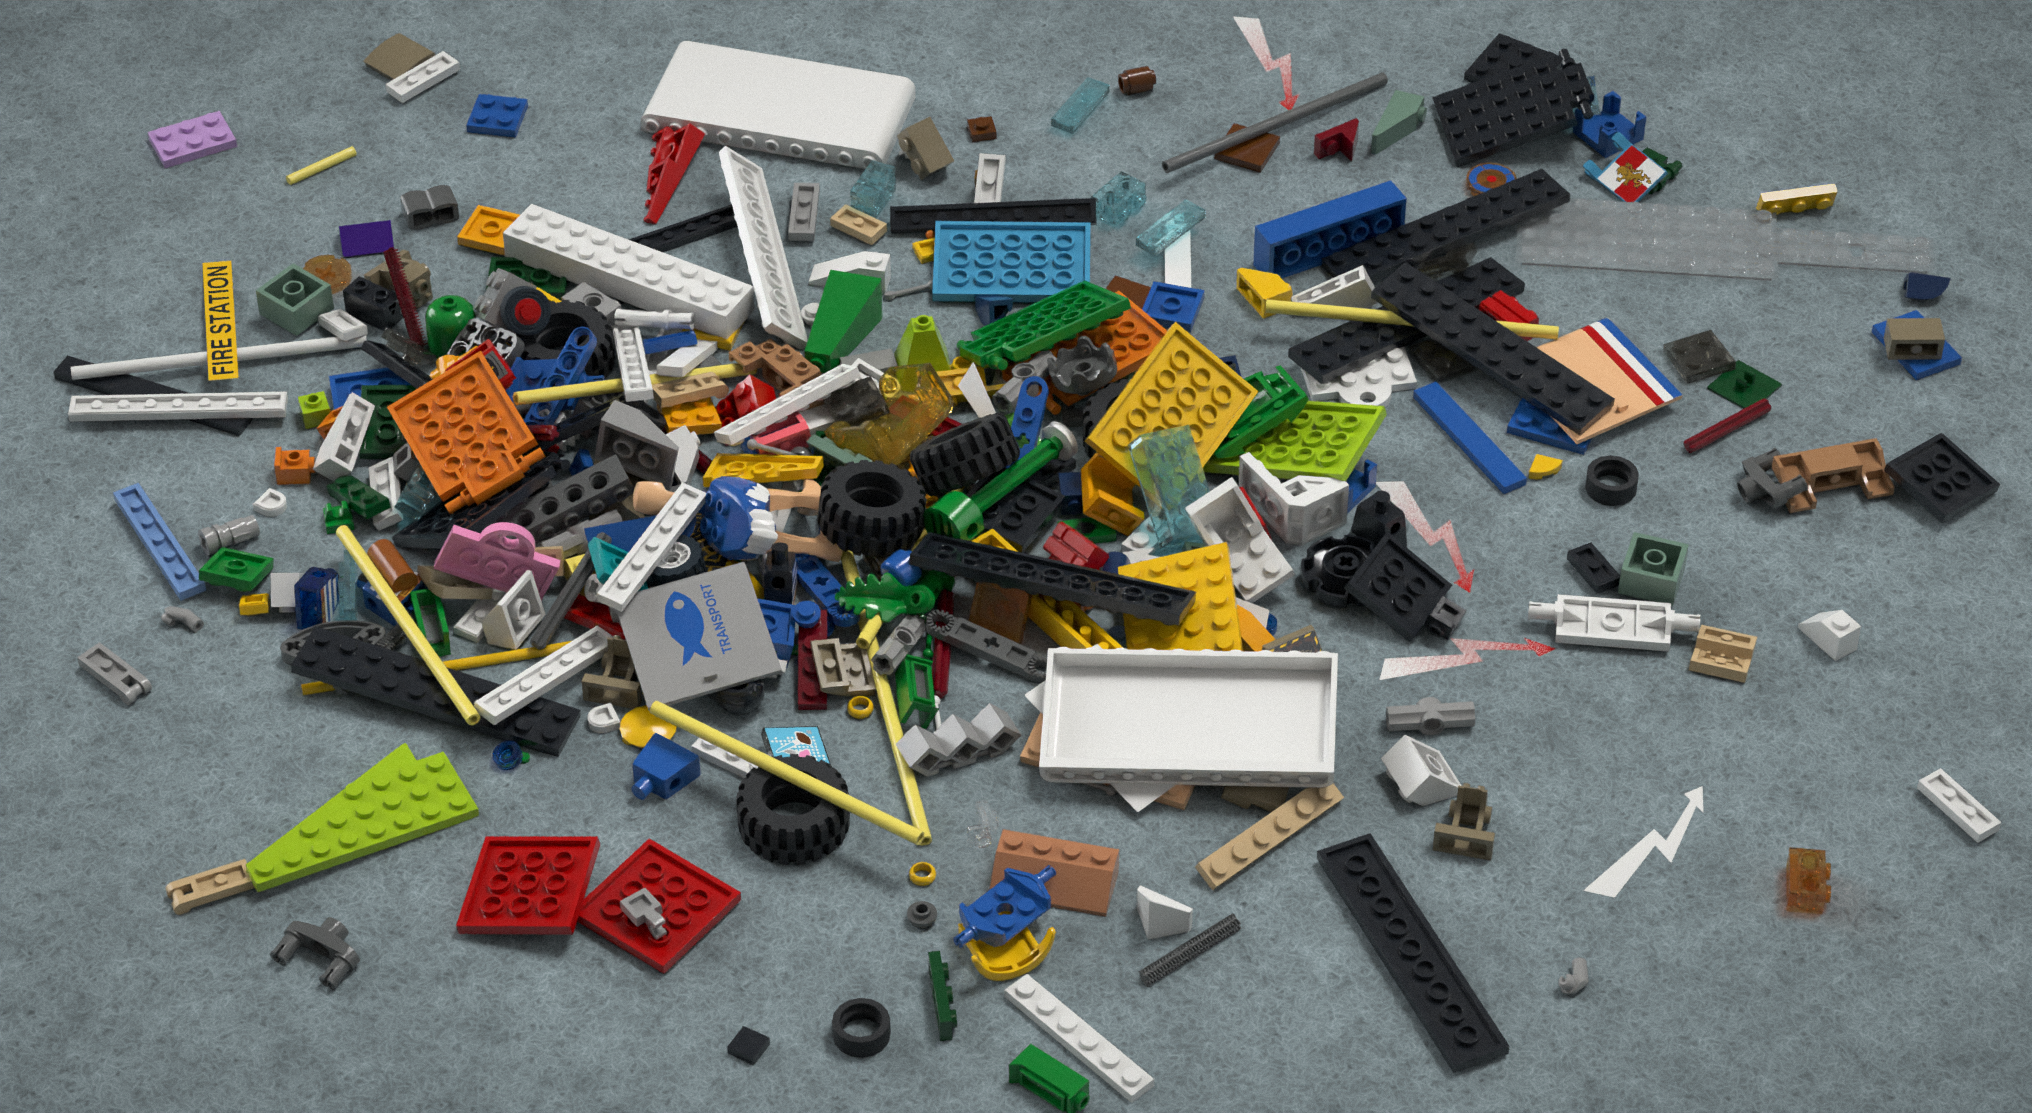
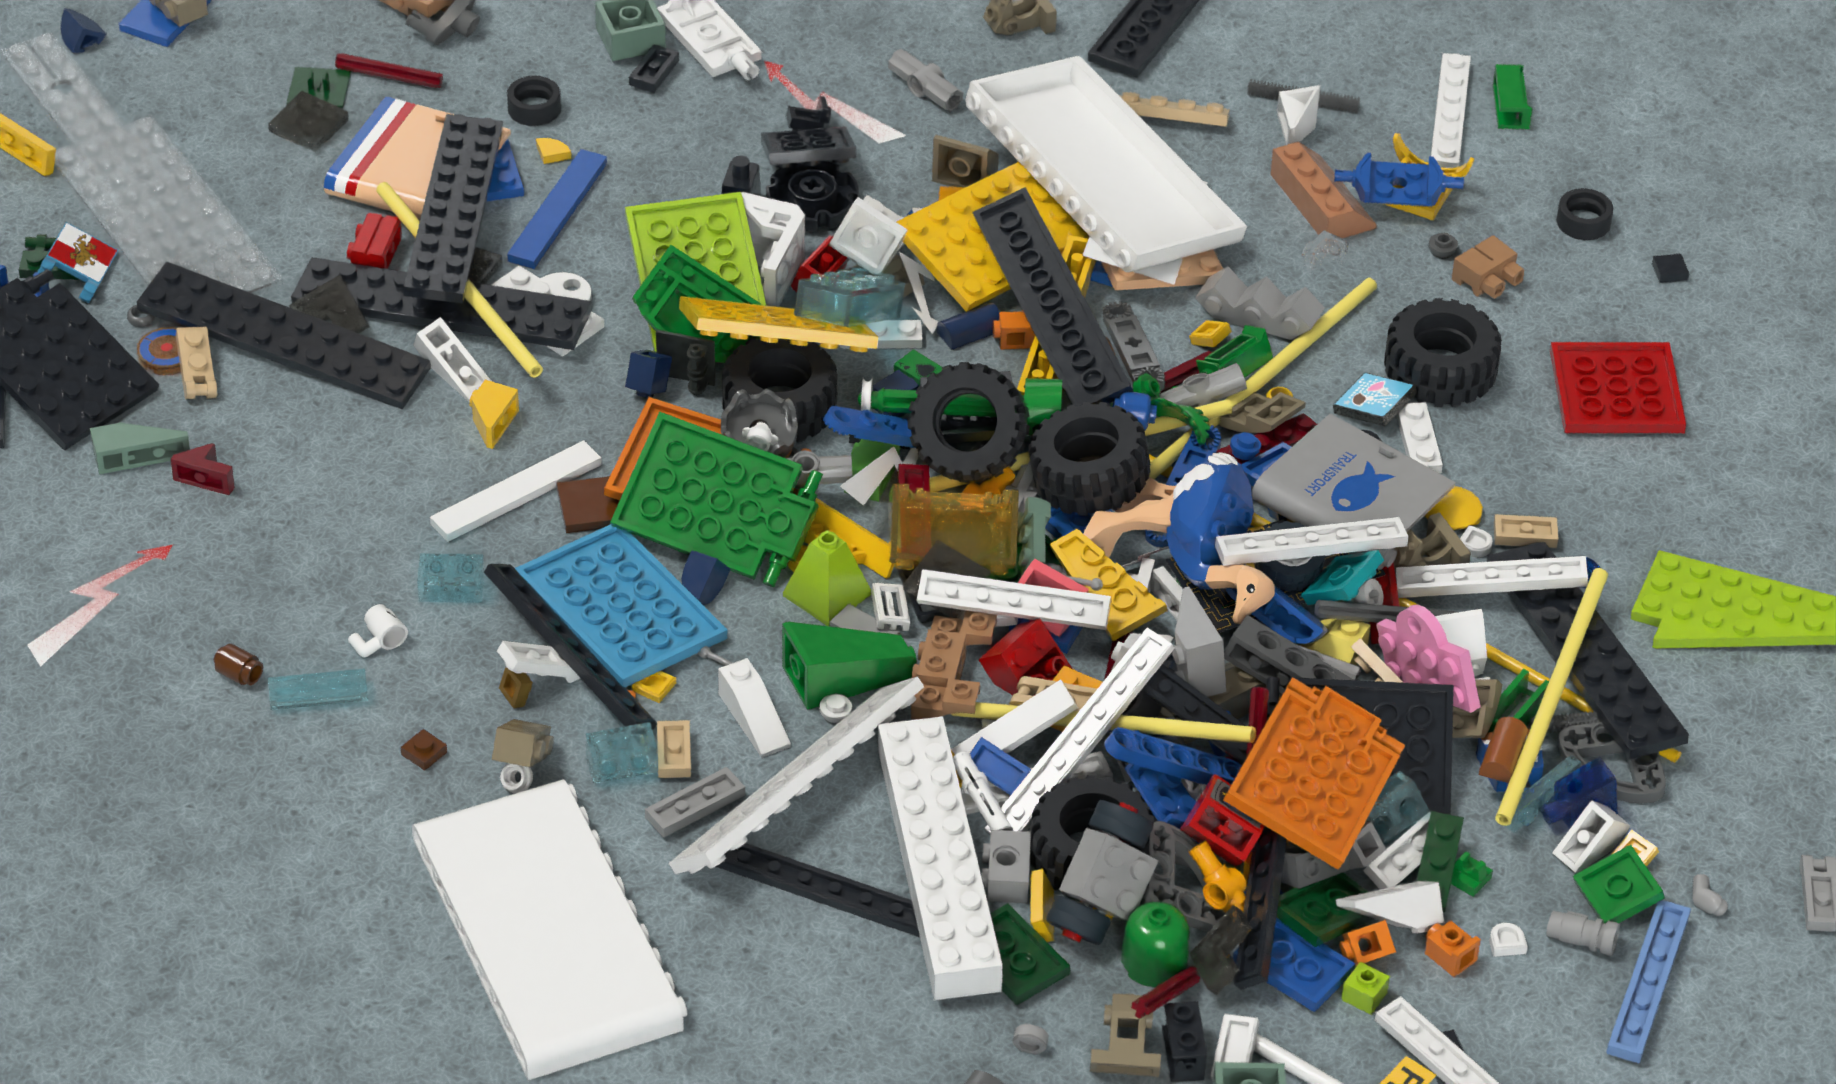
camera: 130 degrees left, 0 degrees up
red plate [456,836,601,935] -> none
light orange plate [457,205,520,255] -> none
light grey plate [620,888,667,939] -> none
blue torso [631,733,701,800] -> none
red wedge [643,123,705,224] -> none
light yellow piece [650,701,925,845] -> none
yellow piece [909,862,936,886] -> none
dark green plate [928,951,957,1041] -> none
red brick [1043,521,1109,570] -> none
light orange panel [1081,453,1144,536] -> none
clear light blue plate [1136,199,1205,257] -> none
blue plate [1142,281,1204,332] -> none
dark grey piece [1162,72,1388,173] -> none
reddish brown tile [1214,123,1280,173] -> none
blue brick [1253,180,1407,278] -> none
sticker [1376,481,1474,593] -> none
white slope [1381,735,1462,806] -> none
none -> tan plate [176,327,217,399]
none -> white piece [348,604,408,657]
none -> white plate [742,422,779,451]
none -> light grey tile [1013,1024,1049,1054]
none -> yellow tile [1189,320,1232,347]
none -> medium nougat hips [1451,235,1525,299]
none -> tan plate [1494,514,1558,548]

